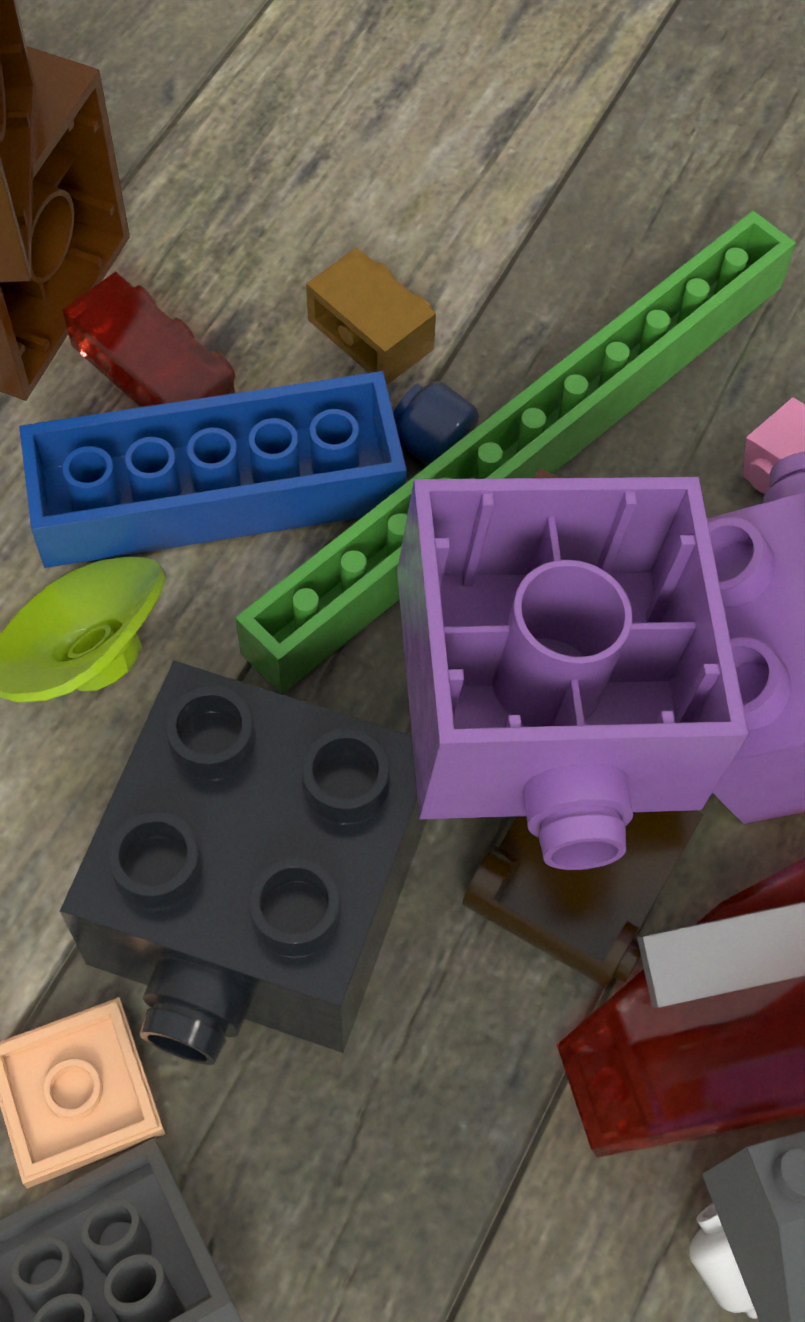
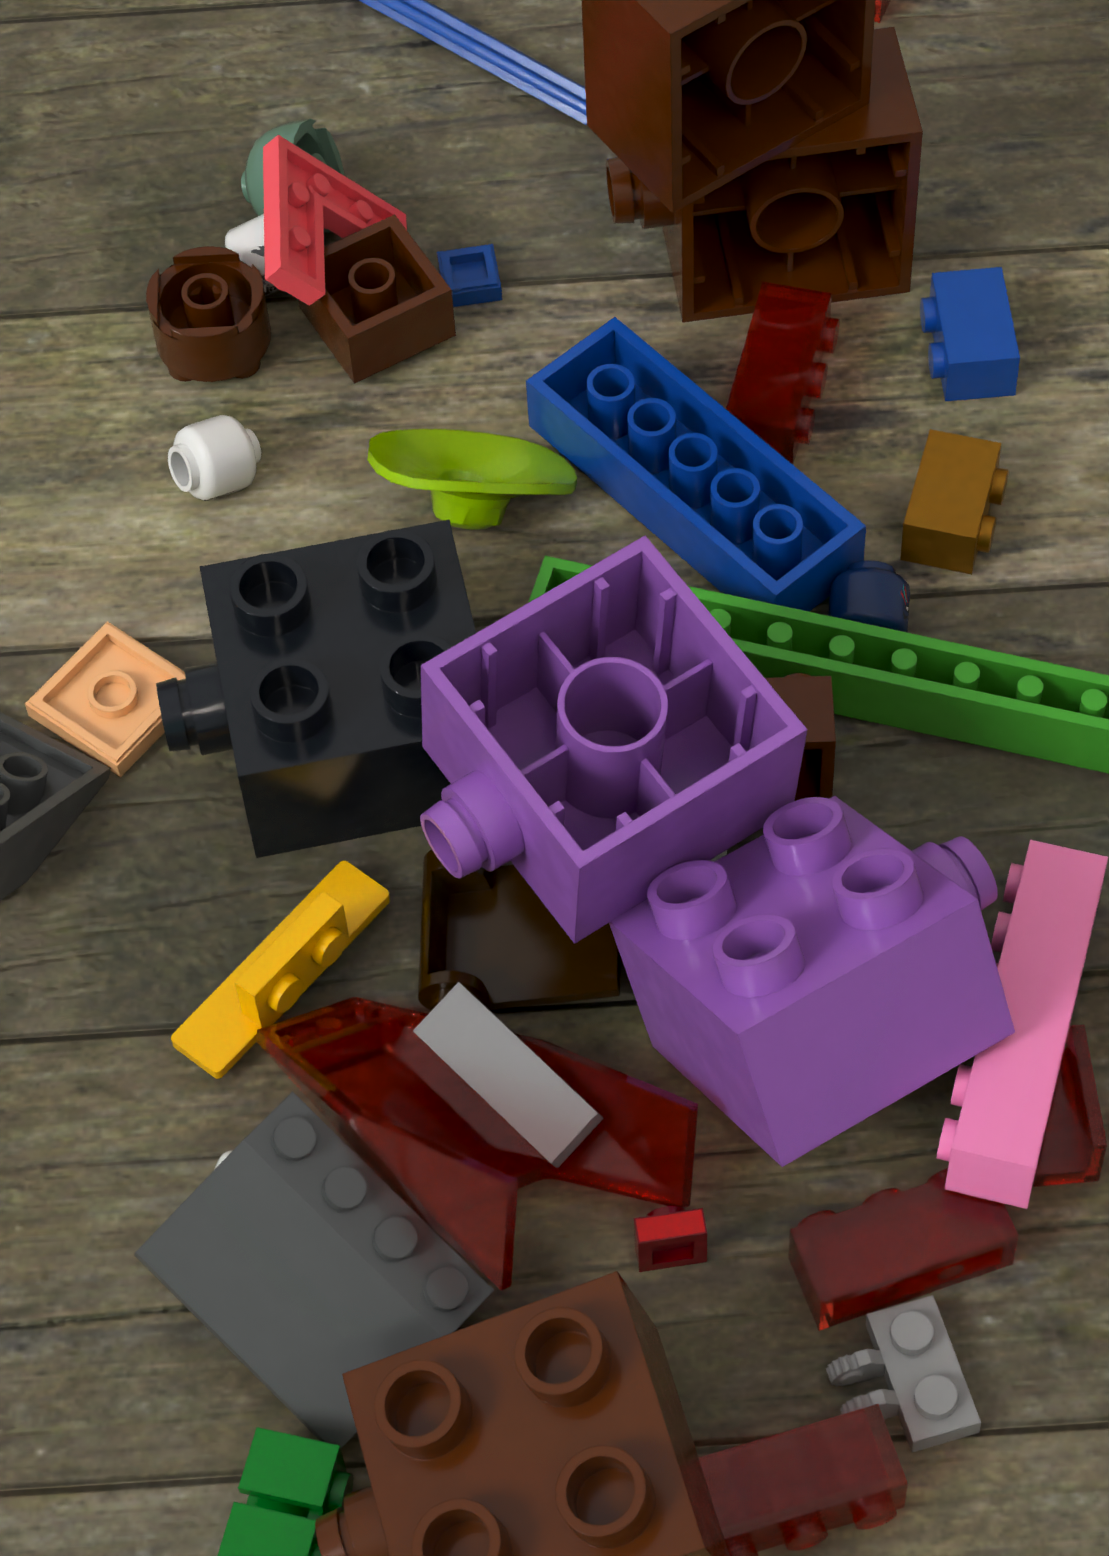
camera: 65 degrees right, 5 degrees down
none -> yellow bracket [171,861,390,1079]
none -> blue brick [920,267,1020,402]

